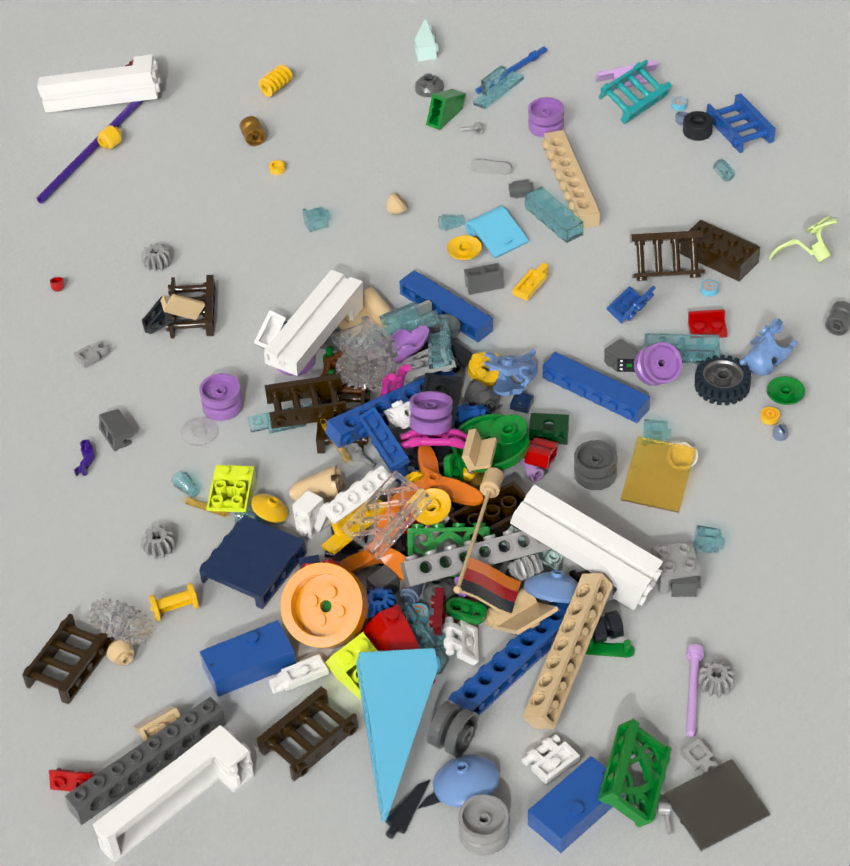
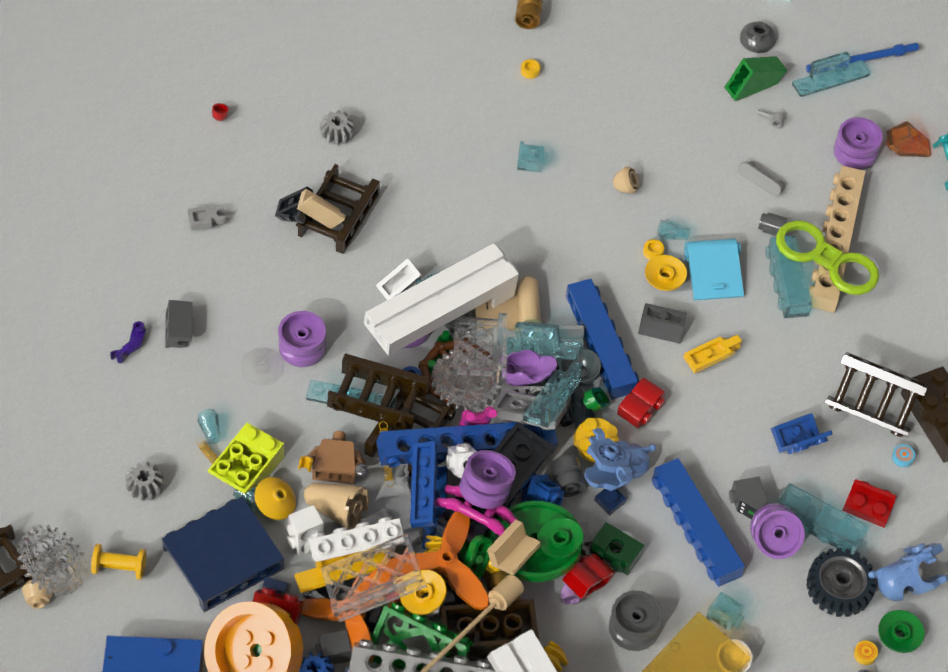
camera: 20 degrees right, 10 degrees up
none -> medium nougat torso [298,431,369,484]
none -> green plate [583,387,610,412]
none -> red brick [617,378,666,429]
none -> yellow tile [643,239,665,260]
none -> lime bar [776,220,879,295]
none -> clear orange slope [886,121,931,157]

